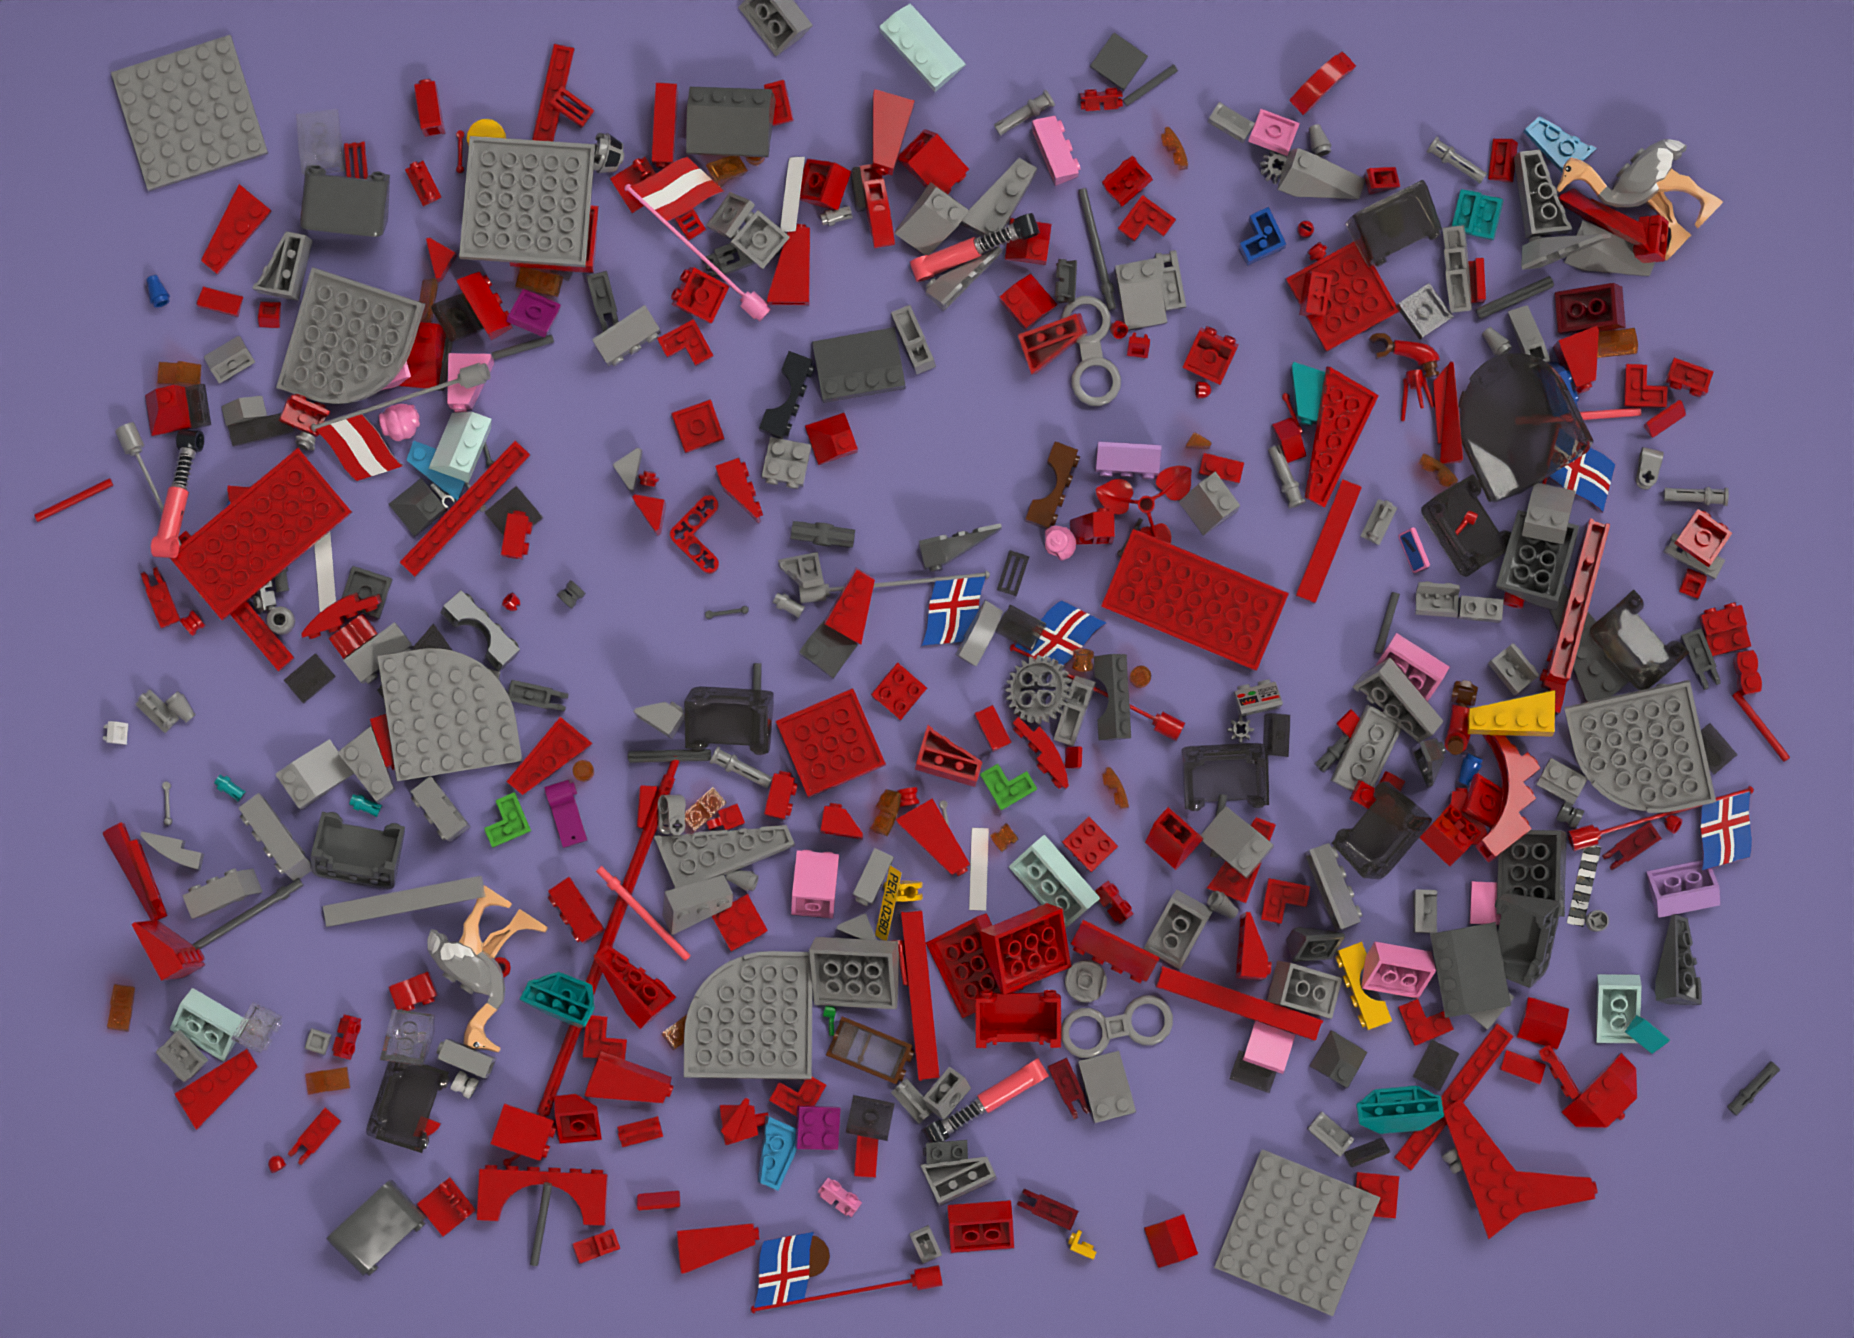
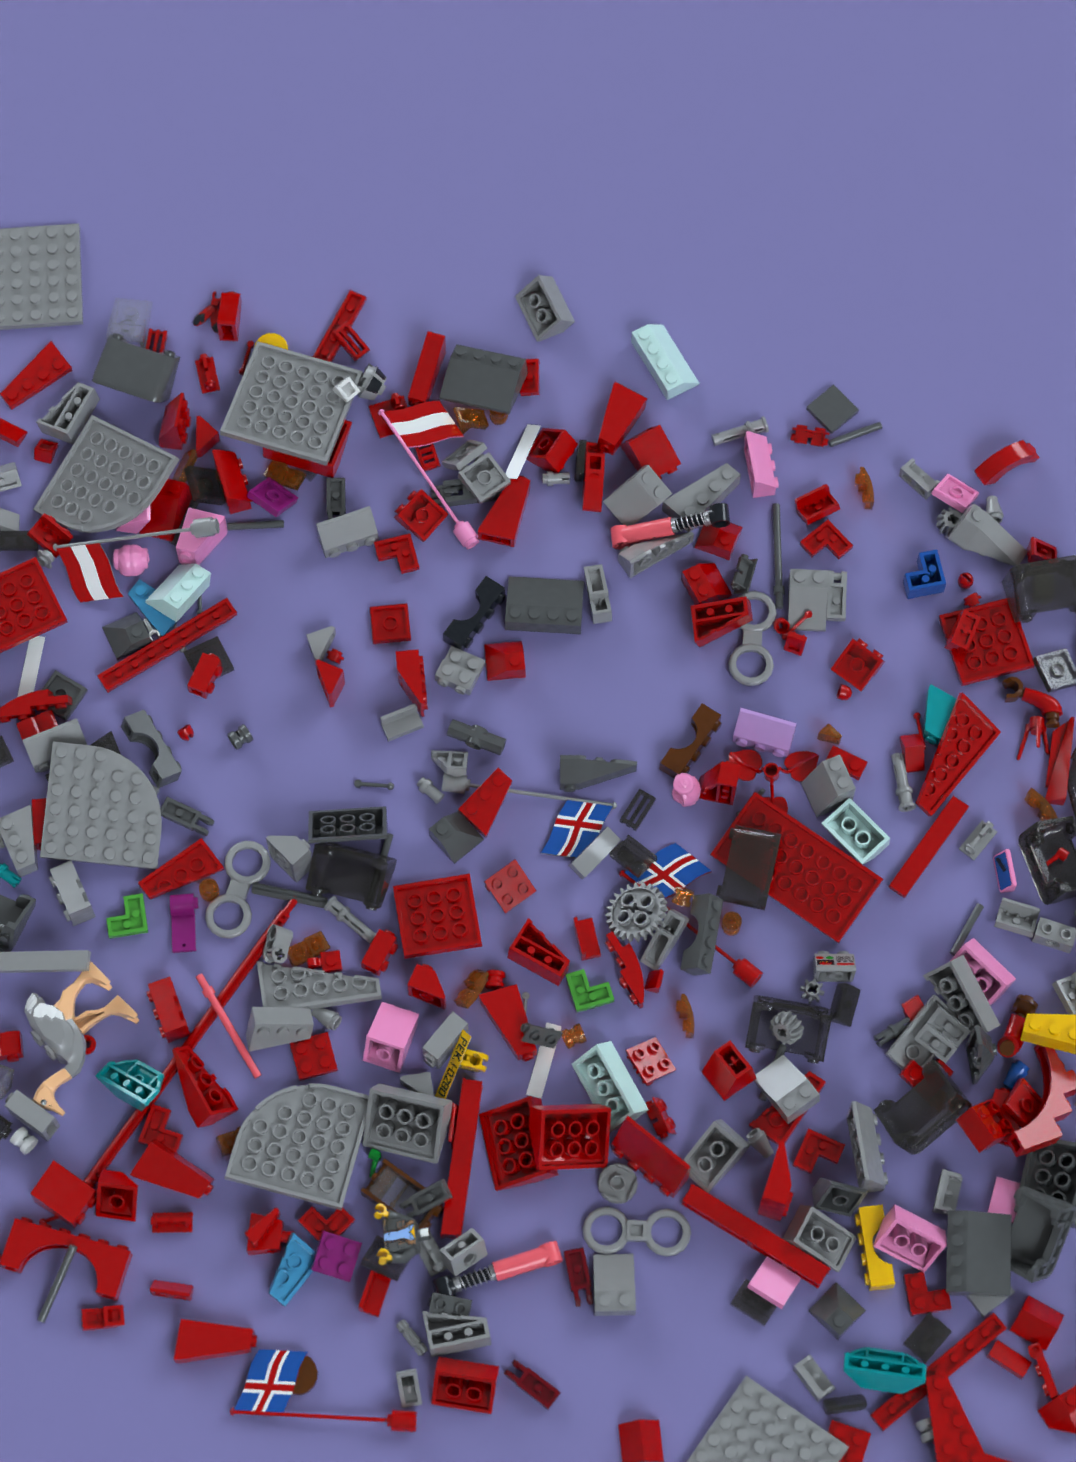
camera: 15 degrees right, 15 degrees down
red slope [637,785,658,829] -> none
red beam [670,495,719,574] -> none
bright pink hinge [818,1178,862,1217] -> none
red windscreen [975,990,1061,1048] -> none
yellow bracket [1067,1230,1097,1260] -> none
none -> red slope [158,393,191,450]
none -> red piece [193,291,222,333]
none -> light grey bar [205,841,271,939]
none -> dark grey slope [308,806,388,843]
none -> white slope [332,377,360,403]
none -> torso [374,1204,431,1265]
none -> light grey panel [380,704,424,742]
none -> light grey axle [396,1319,427,1356]
none -> dark grey hinge [399,1179,453,1218]
none -> dark grey hinge [521,1022,563,1048]
none -> clear smoke windscreen [716,825,782,911]
none -> light grey gear [769,1011,804,1045]
none -> red hinge [781,610,812,640]
none -> light aqua slope [821,798,890,865]
none -> light grey slope [914,1006,971,1063]

